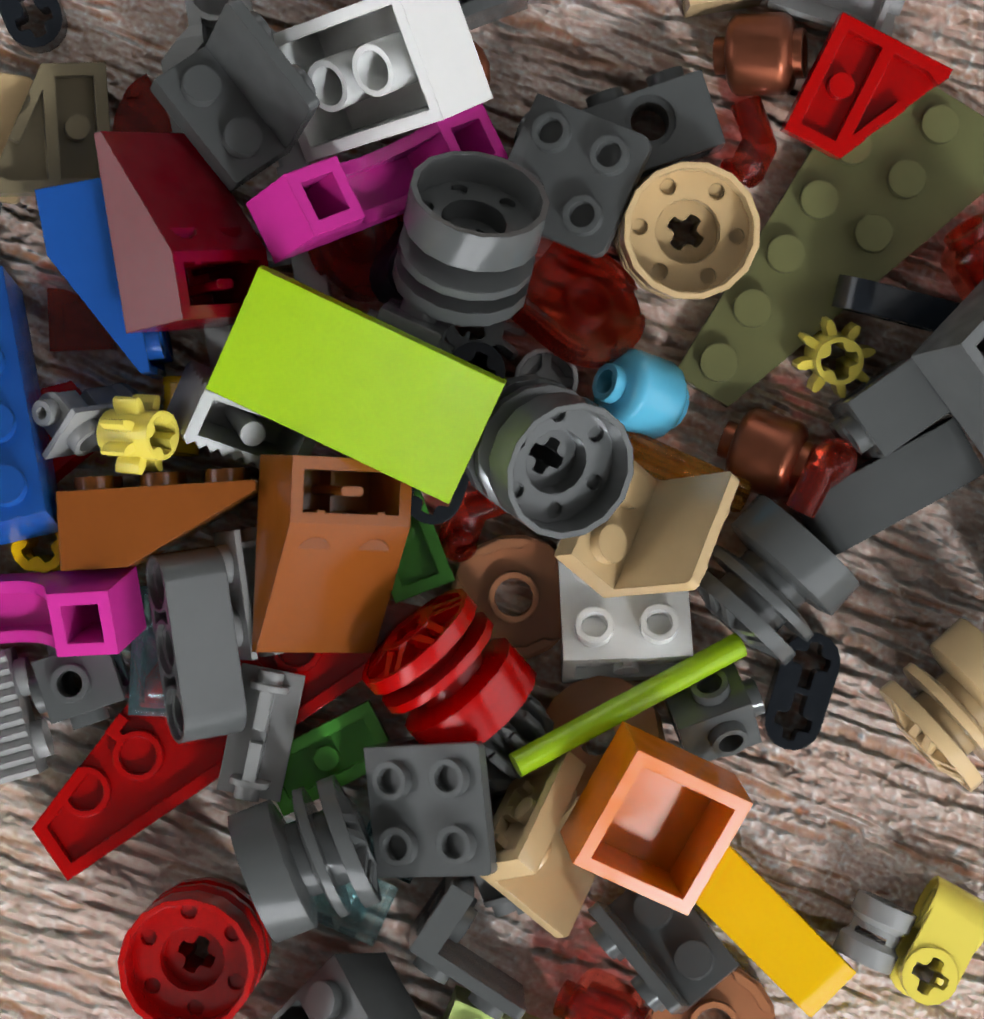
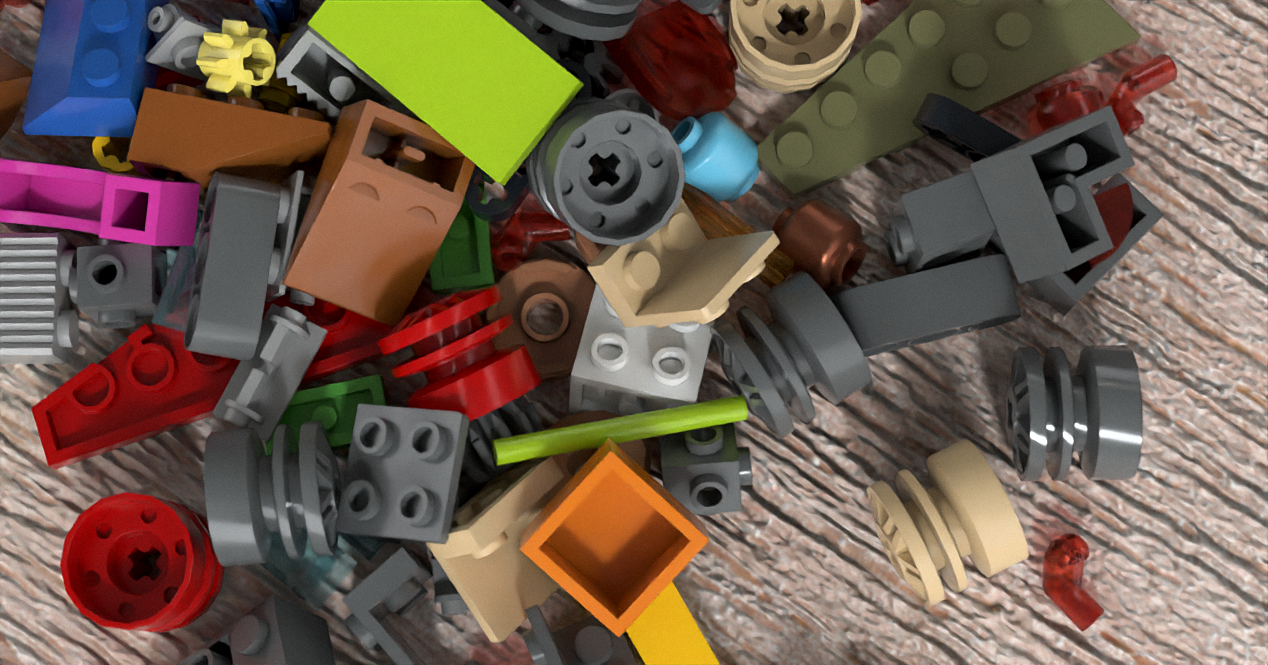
camera: 20 degrees right, 10 degrees down
black beam [761,632,840,750] -> none
clear red arm [785,438,857,519] -> none
light yellow gear [792,316,876,398] -> none

